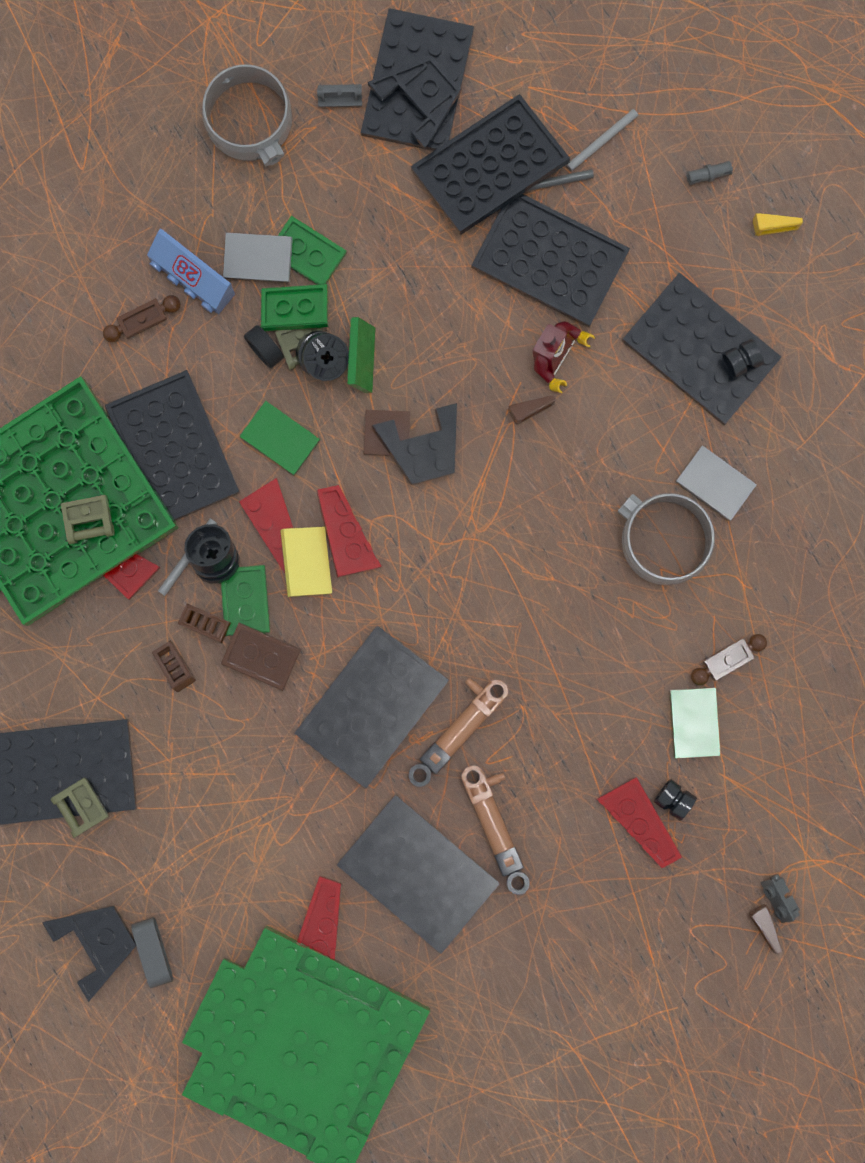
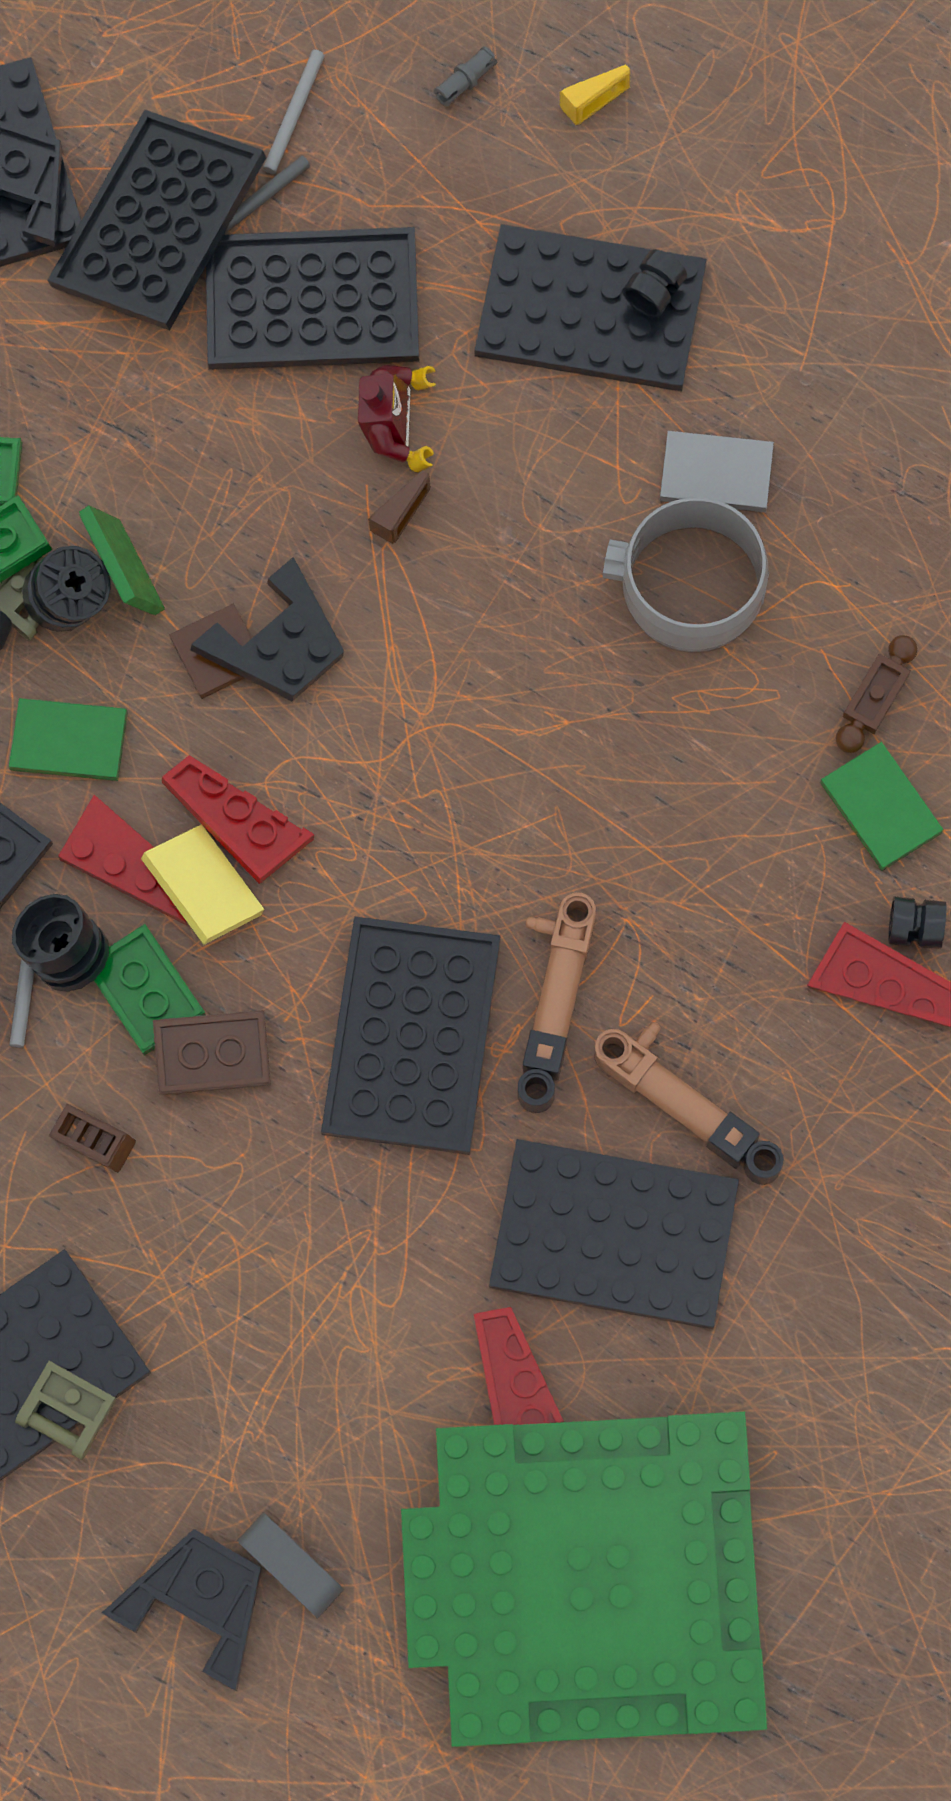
camera: 25 degrees left, 10 degrees down
reddish brown slope [178,604,231,643] -> none

